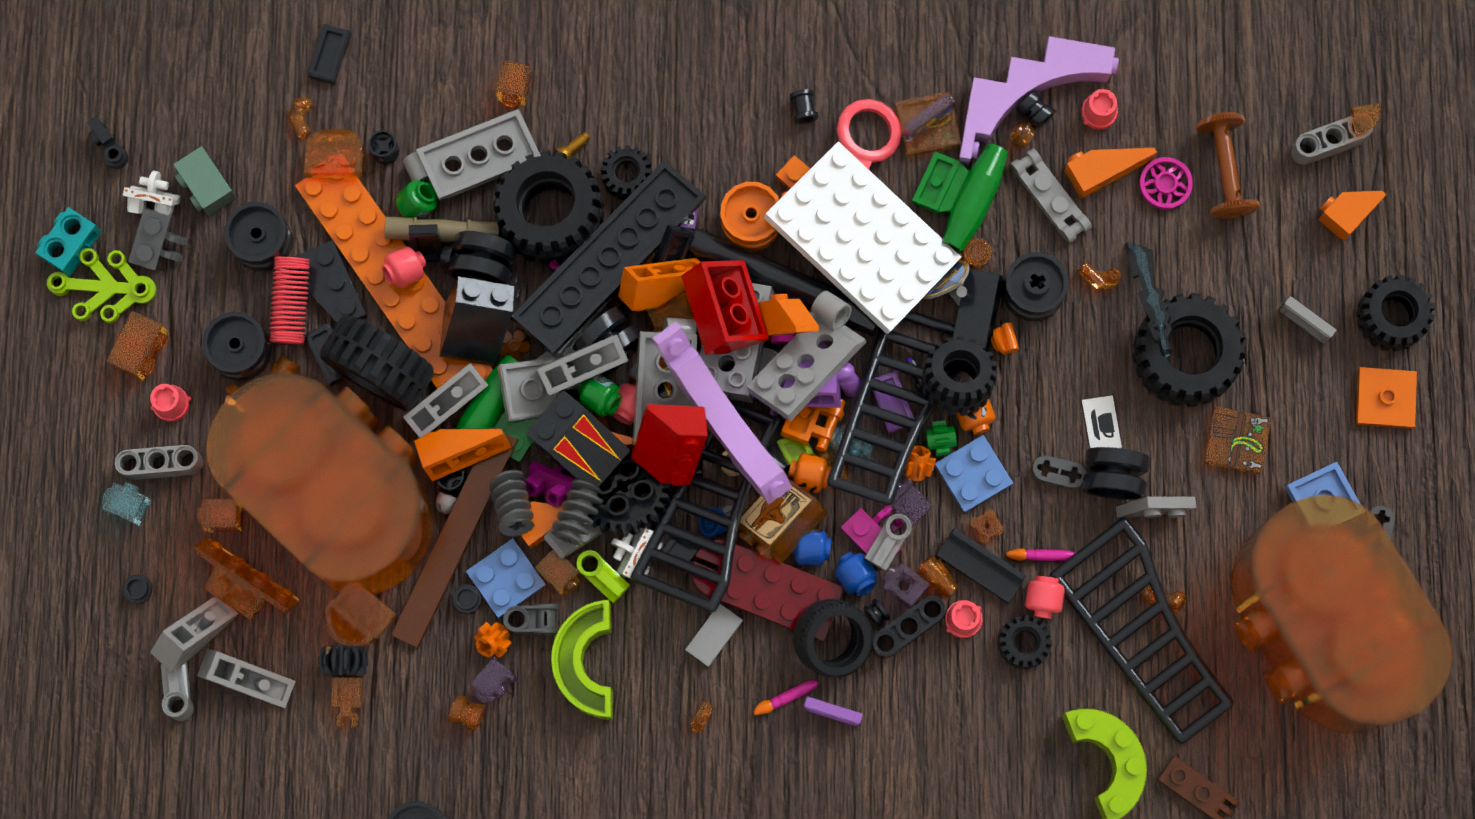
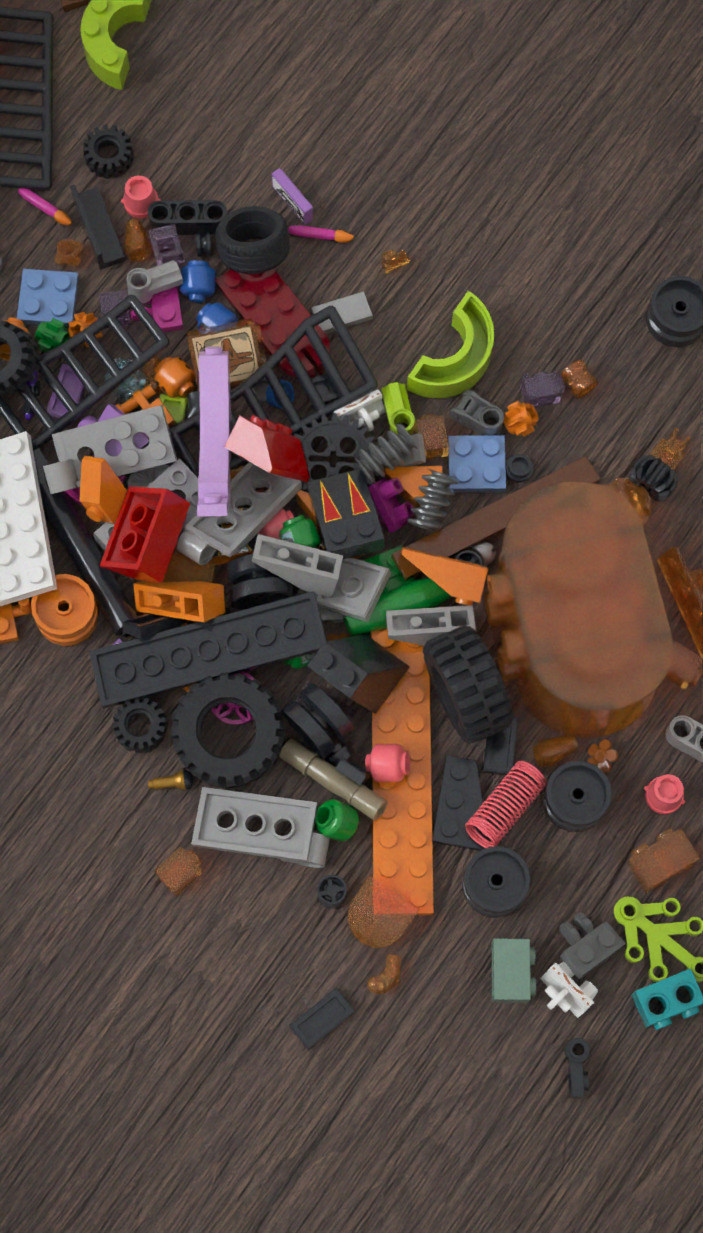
camera: 150 degrees left, 5 degrees down
coral head [1025,576,1065,619] -> none

